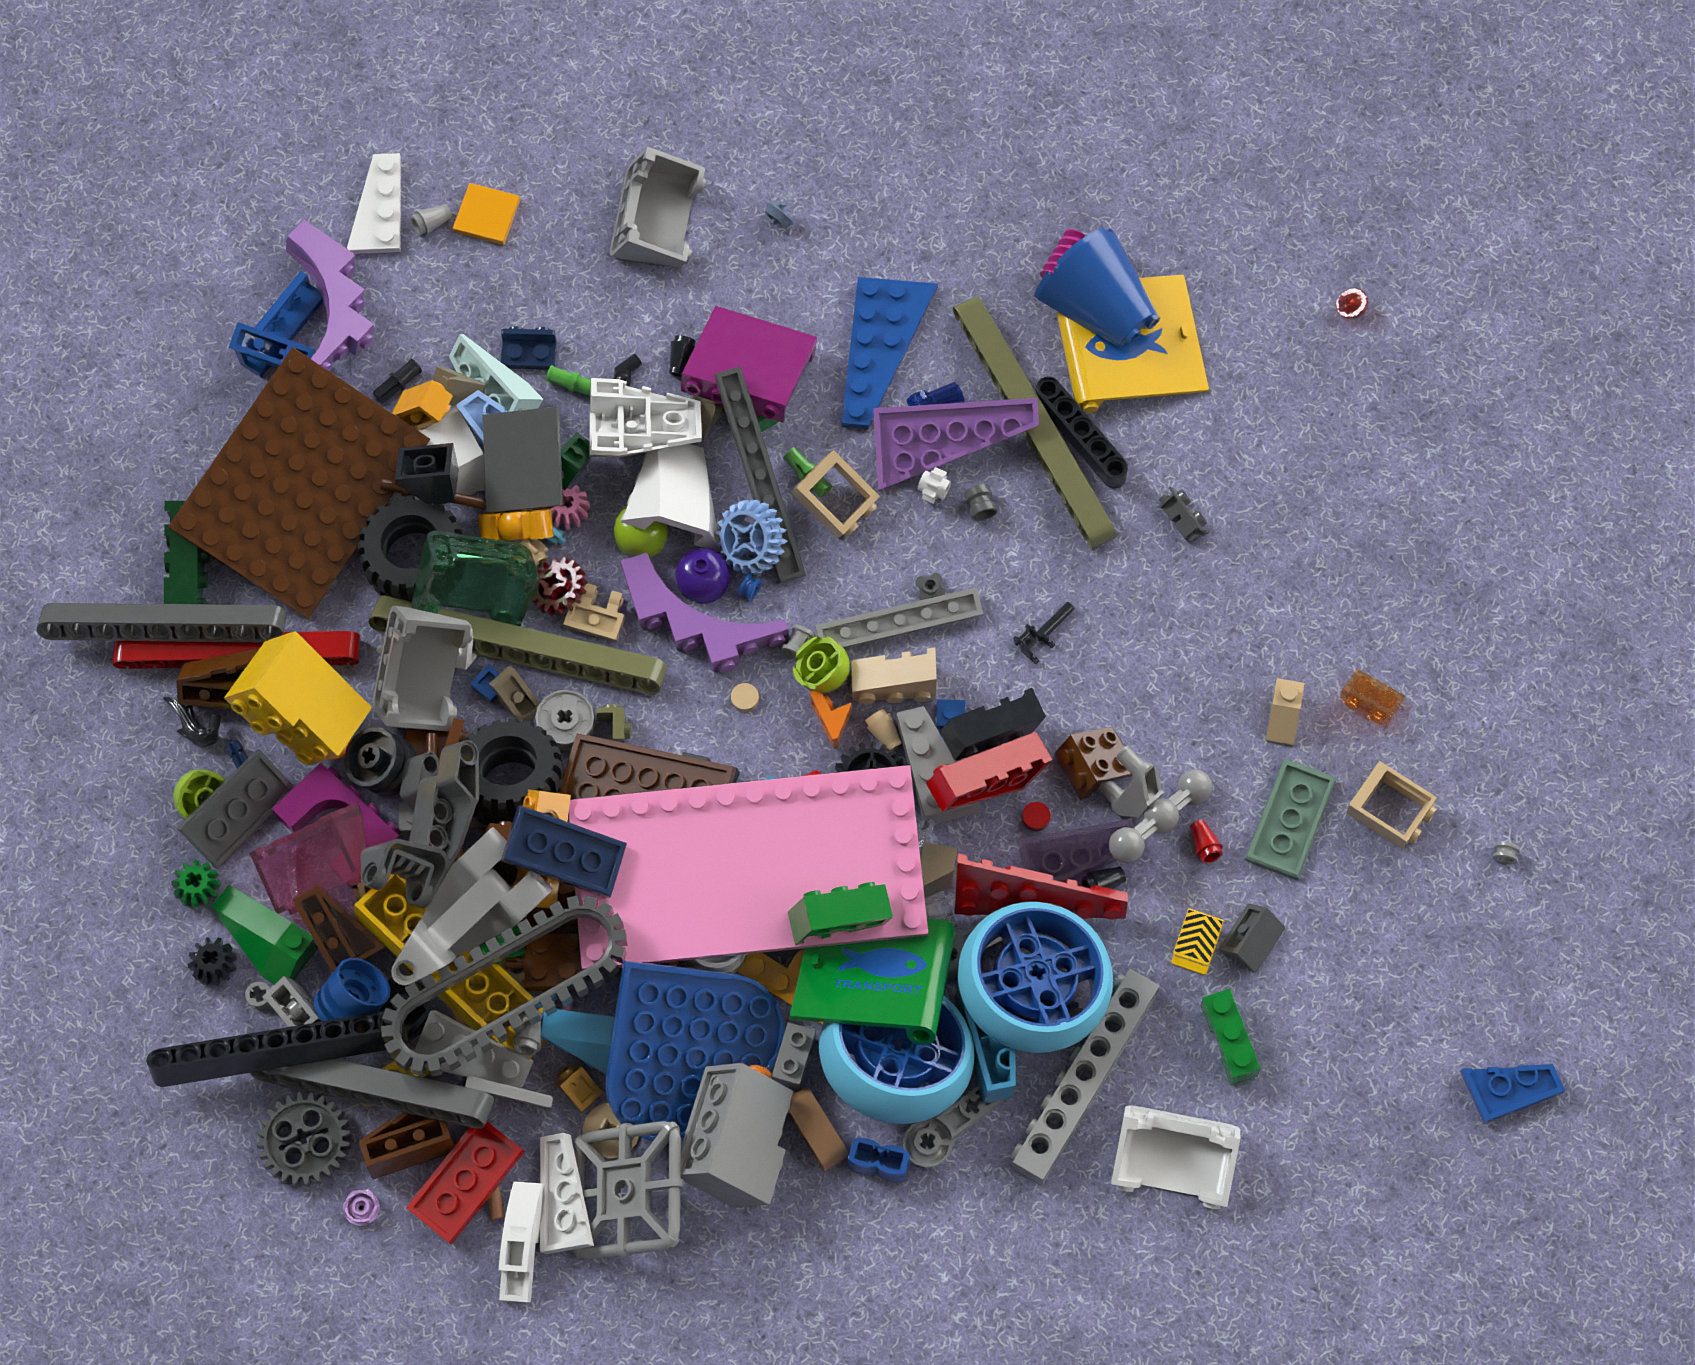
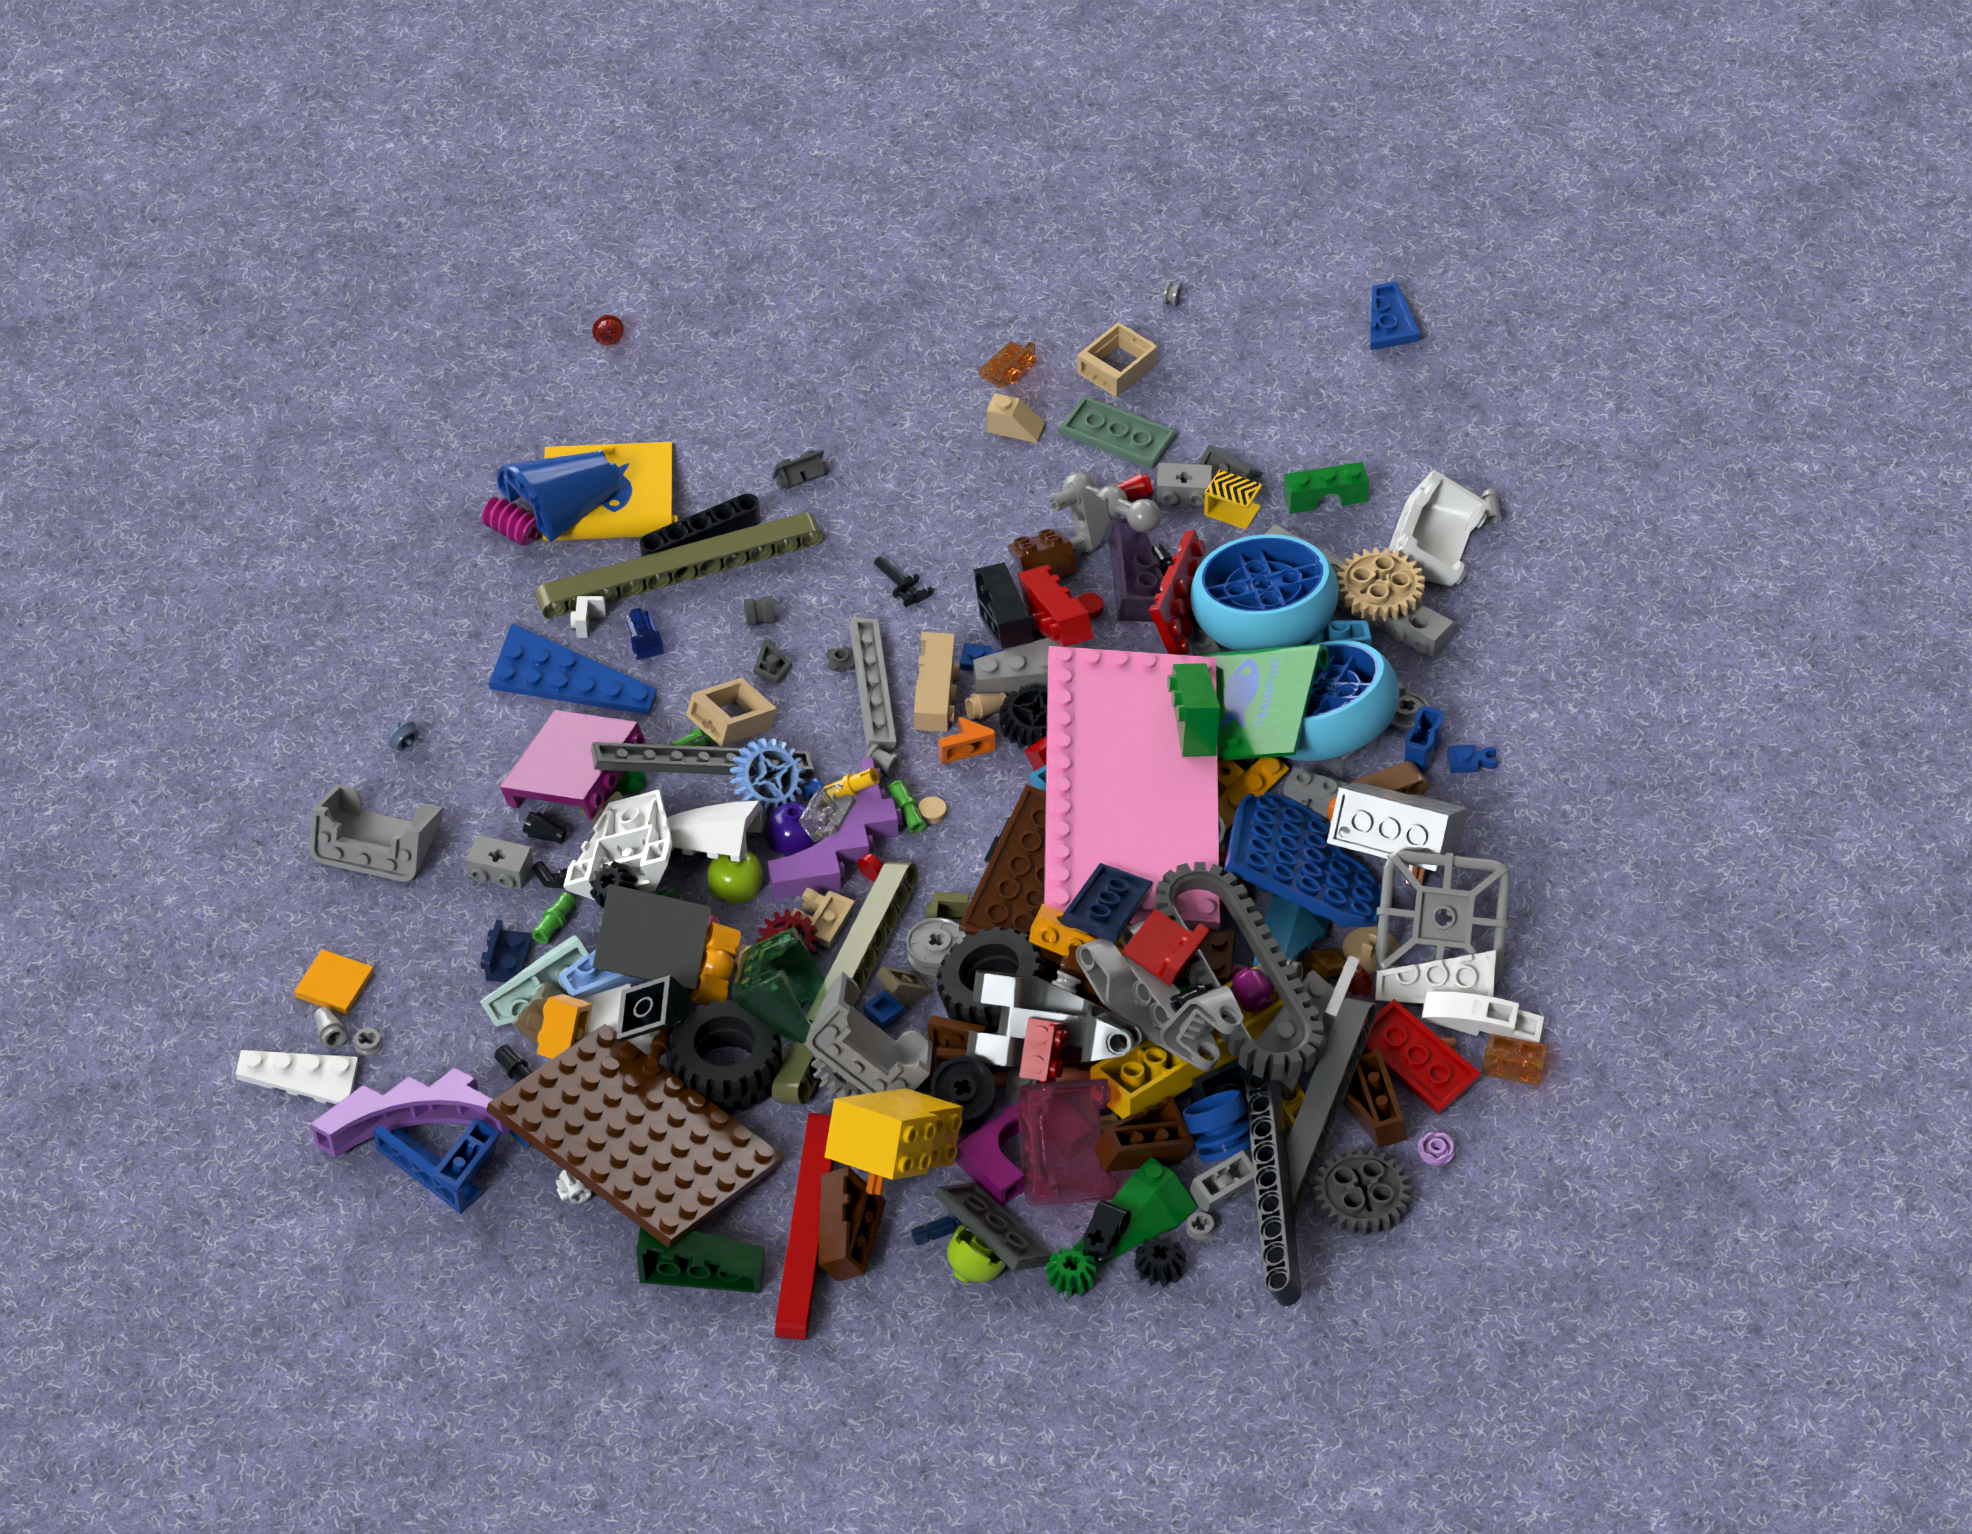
camera: 85 degrees left, 20 degrees down
dark grey beam [36,603,287,642] -> none
black piece [163,697,222,746] -> none
lime cylinder [793,636,850,693] -> none
medium lavender wing [873,398,1039,491] -> none
white gear [918,467,951,504] -> none
none -> light grey bush [354,1028,381,1056]
none -> light grey brick [465,835,533,889]
none -> white bracket [571,596,606,638]
none -> black gear [589,860,640,908]
none -> dark grey piece [753,640,792,684]
none -> clear hinge [798,784,857,843]
none -> yellow pin [823,767,880,802]
none -> red tile [857,853,883,882]
none -> bright green pin [888,780,926,834]
none -> bracket [1019,1018,1068,1084]
none -> light grey bush [1052,970,1082,994]
none -> black piece [1083,1200,1131,1263]
none -> red bracket [1123,909,1209,987]
none -> light grey brick [1156,463,1212,506]
none -> black pin [1170,983,1208,1012]
none -> magenta head [1231,968,1274,1012]
none -> tan gear [1336,547,1425,621]
none -> clear red hat [1348,964,1374,997]
none -> blue plate [1447,745,1498,773]
none -> light grey pin [1480,489,1502,524]
none -> clear orange bracket [1482,1034,1549,1086]

